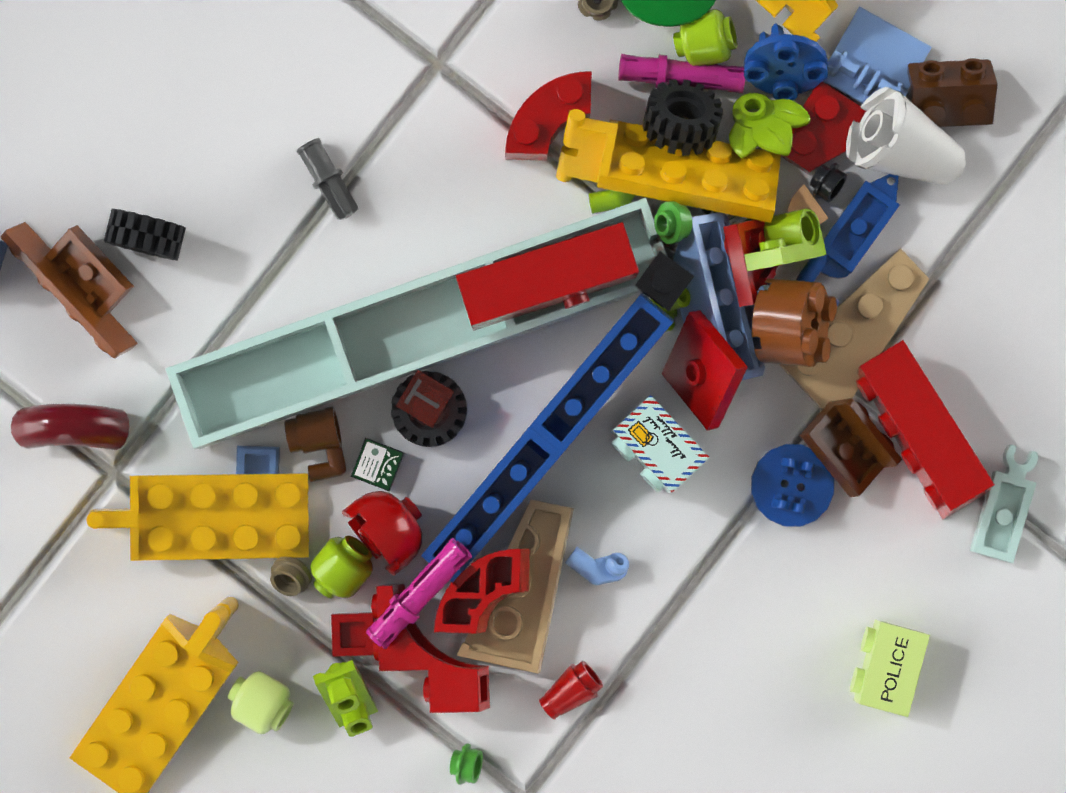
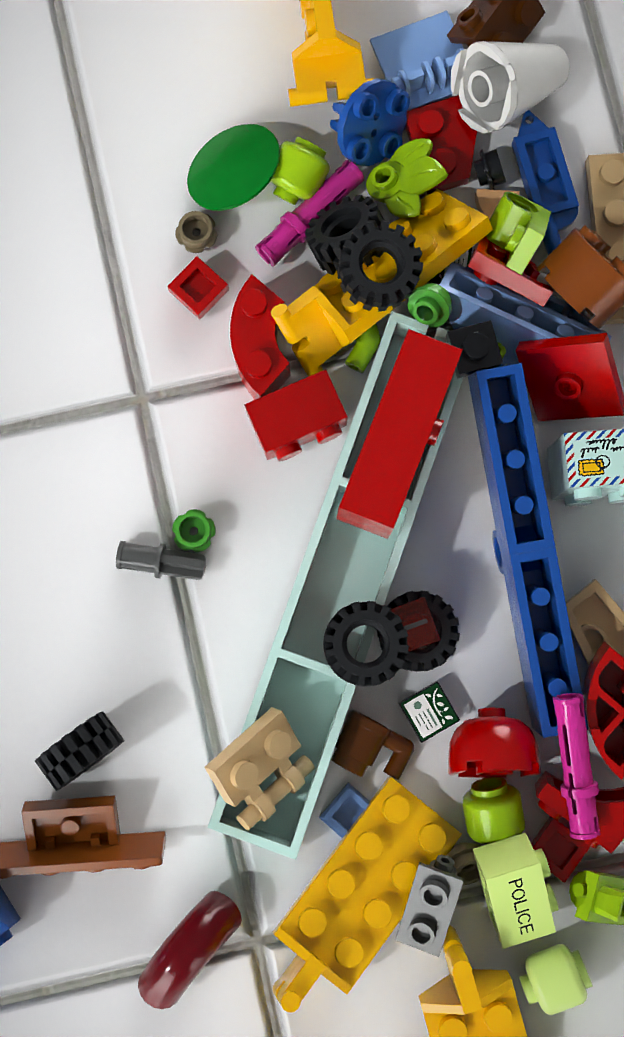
camera: 50 degrees left, 5 degrees down
none -> red plate [167,256,229,320]
none -> bright green plate [172,509,216,552]
none -> tan plate [204,707,315,831]
none -> red brick [244,369,348,462]
none -> black tyre [323,601,409,687]
none -> black tyre [337,221,423,312]
none -> hinge [395,855,464,957]
none -> yellowish green brick [473,832,559,949]

